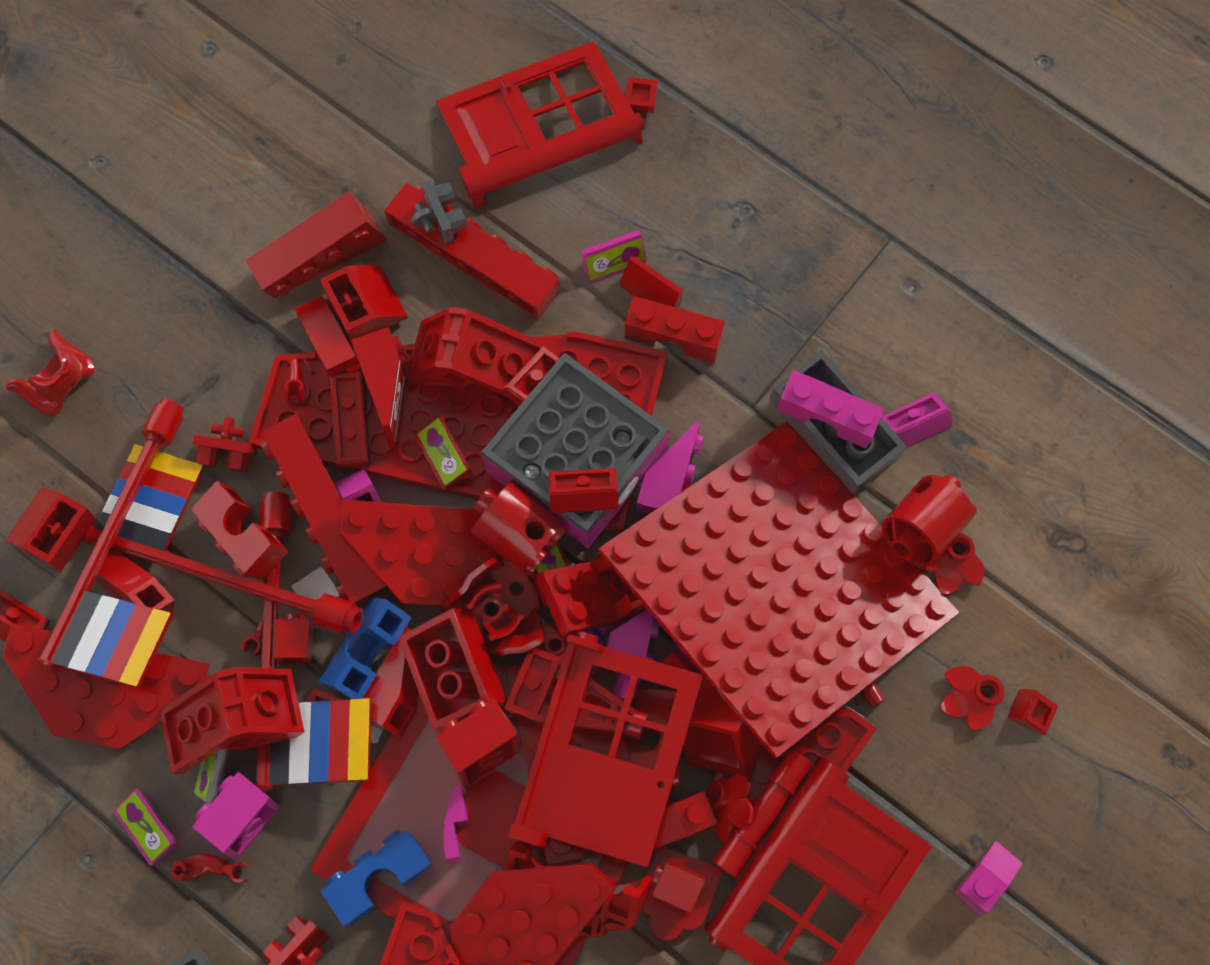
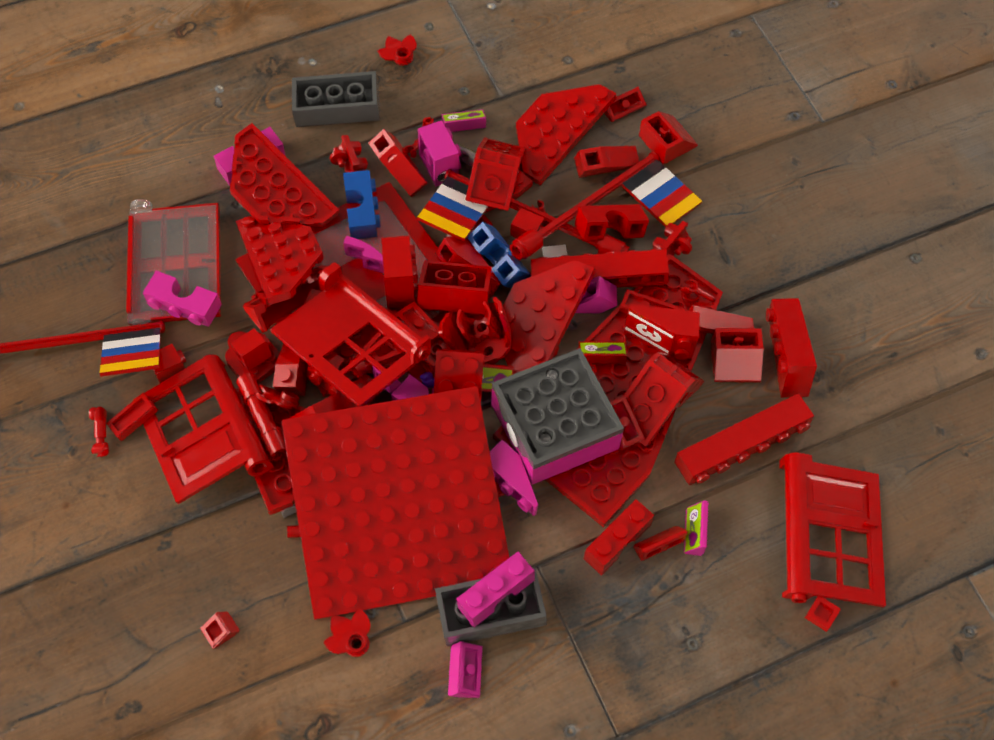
camera: 115 degrees right, 10 degrees down
red hair [5,329,95,415] -> none
flag [36,398,184,689] -> none
dark grey hips [411,180,467,244] -> none
red cylinder [471,480,568,576] -> none
red slope [549,468,618,513] -> none
red cylinder [882,475,977,567] -> none
red plate [940,666,1005,731] -> none
dark pink slope [953,841,1023,916] -> none
none -> red slope [368,129,428,197]

